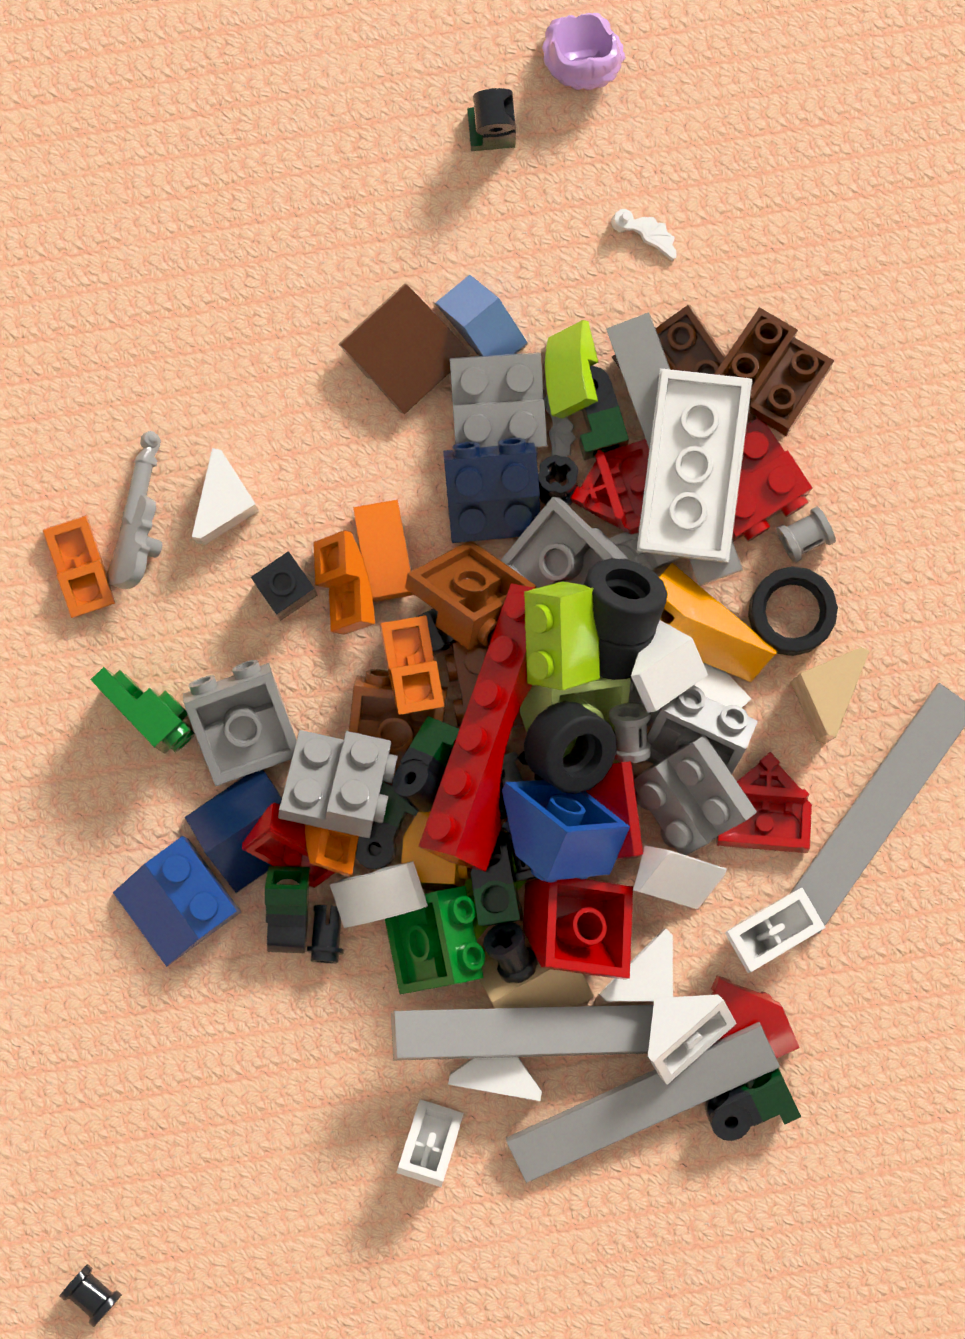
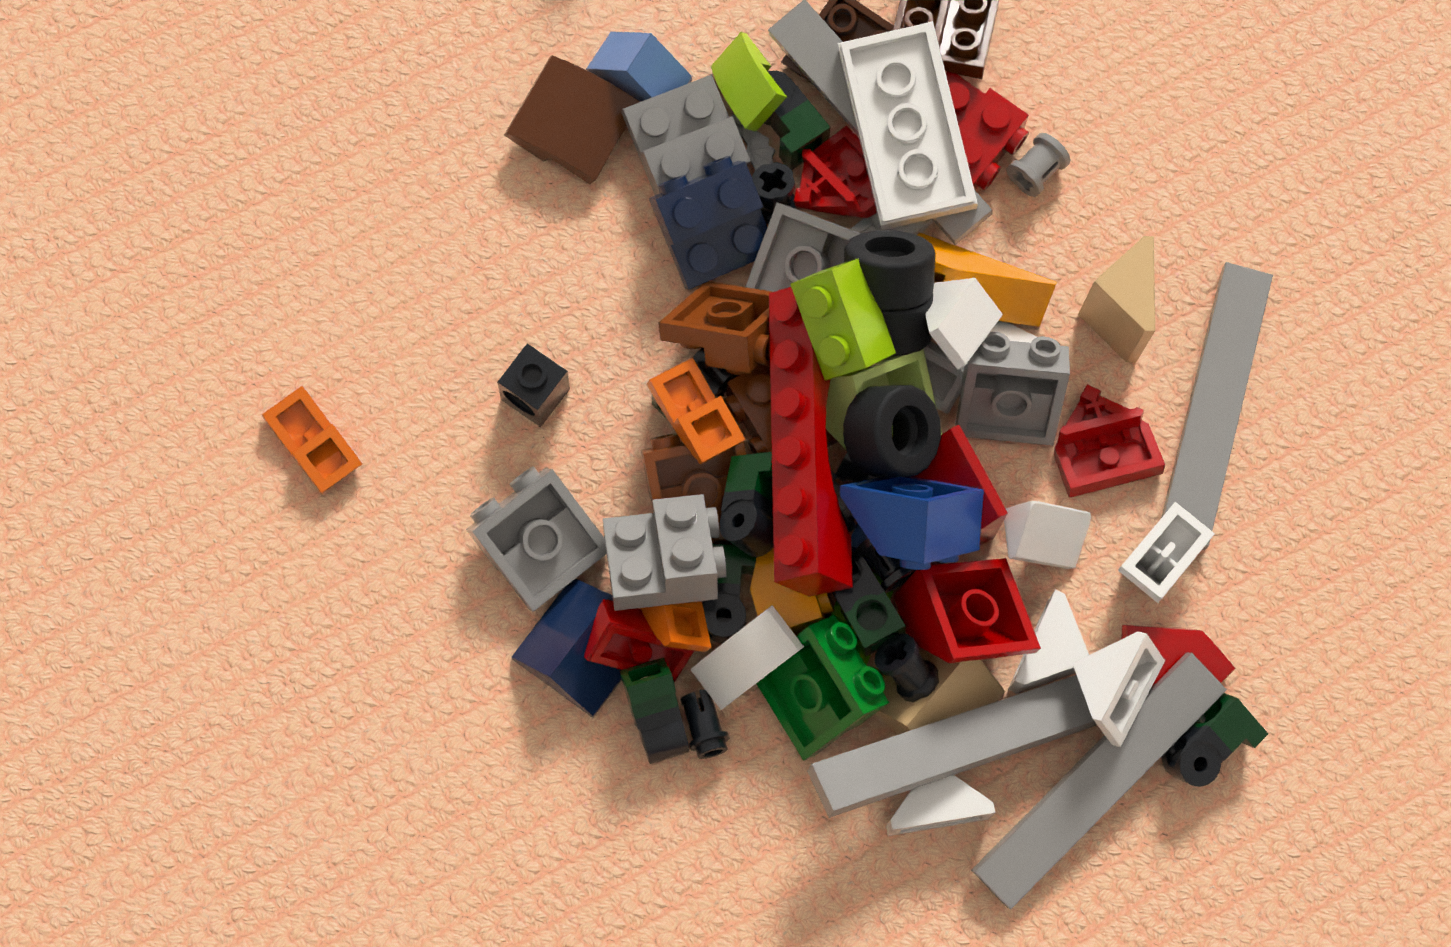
camera: 25 degrees left, 10 degrees down
green plate [90,667,195,754] -> none
light grey piece [107,431,162,589] -> none
blue slope [113,836,241,967] -> none
white slope [192,448,259,545] -> none
orange slope [313,530,375,635] -> none
orange slope [353,499,414,602] -> none
white slope [396,1099,464,1187] -> none
light grey bush [609,703,652,763] -> none
light grey plate [634,734,757,855] -> none
black tyre [748,566,838,656] -> none

